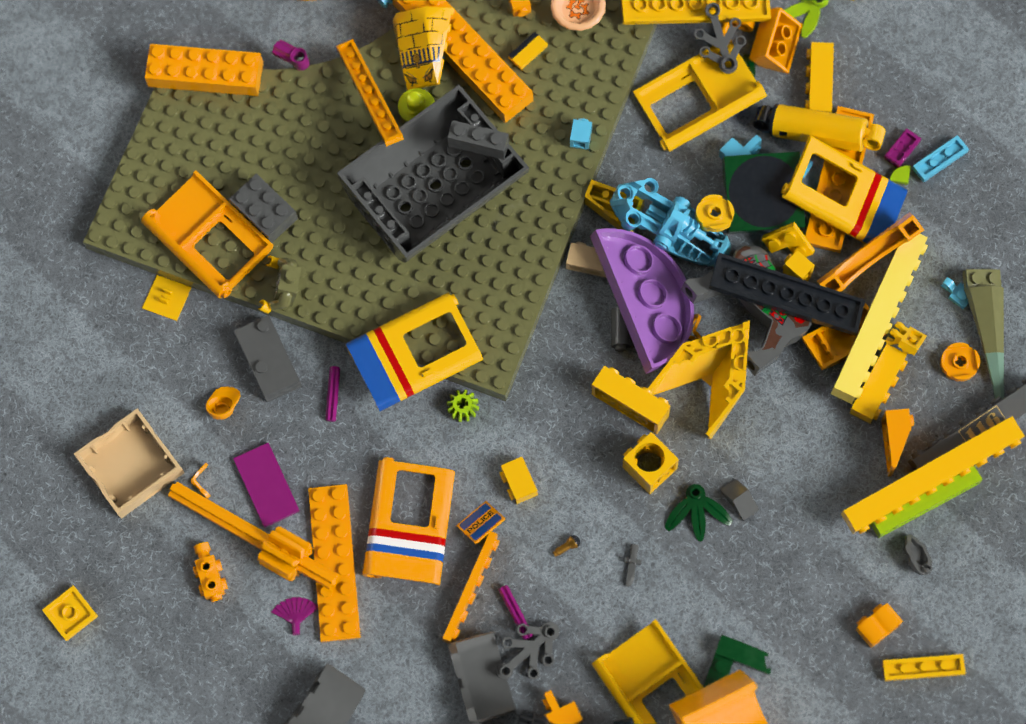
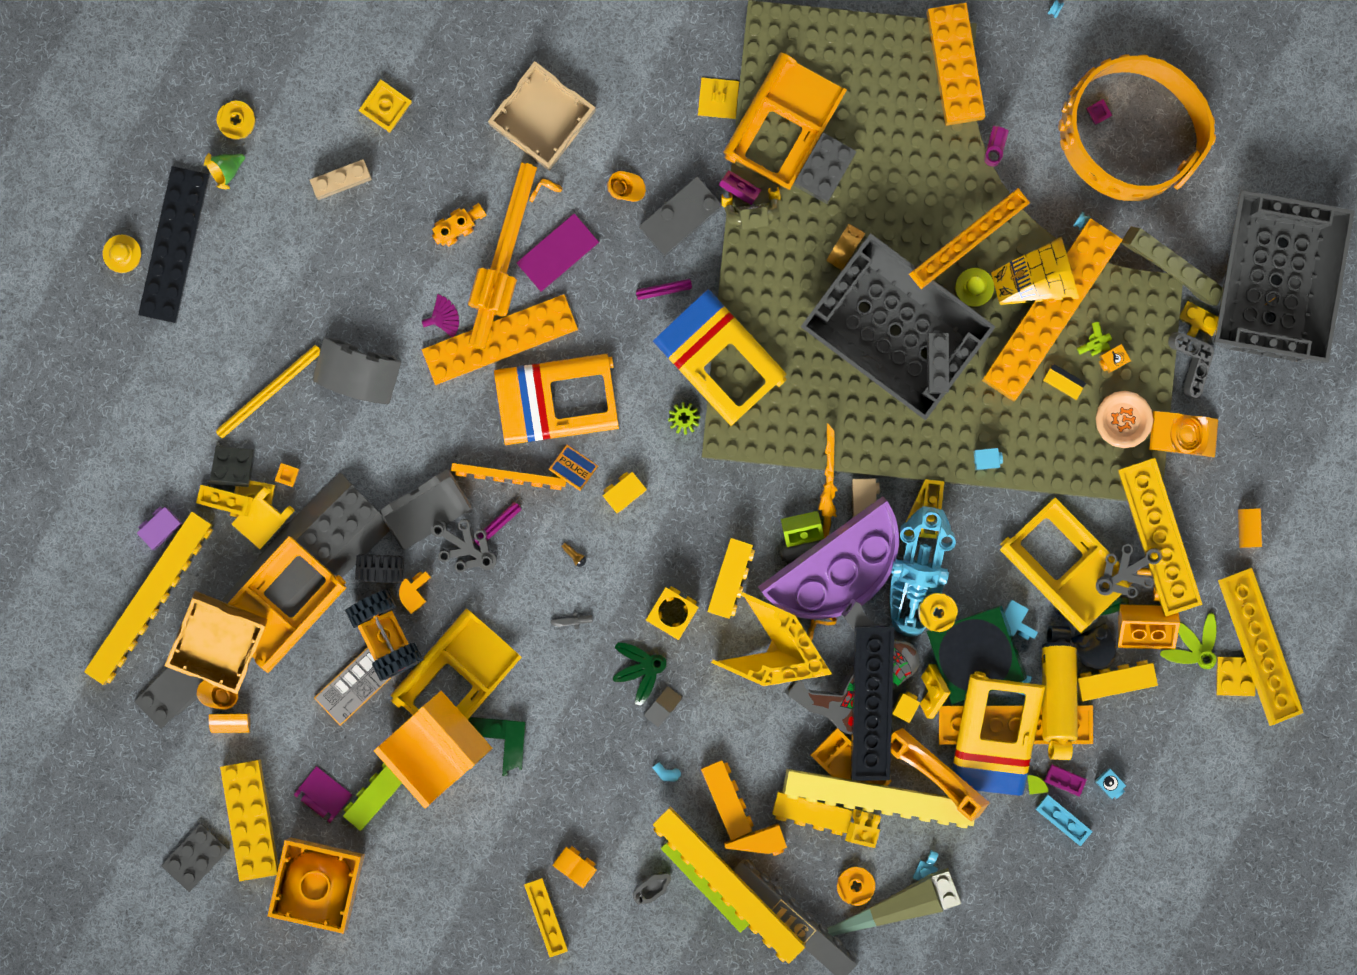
camera: 65 degrees right, 15 degrees up
none -> tan brick [310,159,372,200]
none -> medium azure arm [652,762,681,782]
none -> light orange brick [701,760,754,840]
none -> magenta plate [719,170,761,205]
none -> lime brick [781,511,824,547]
none -> light orange sword [818,423,838,541]
none -> pearl gold brick [826,224,865,271]
none -> black slope [1071,623,1117,670]
none -> lime piece [1076,322,1112,356]
none -> medium azure brick [1095,768,1126,799]

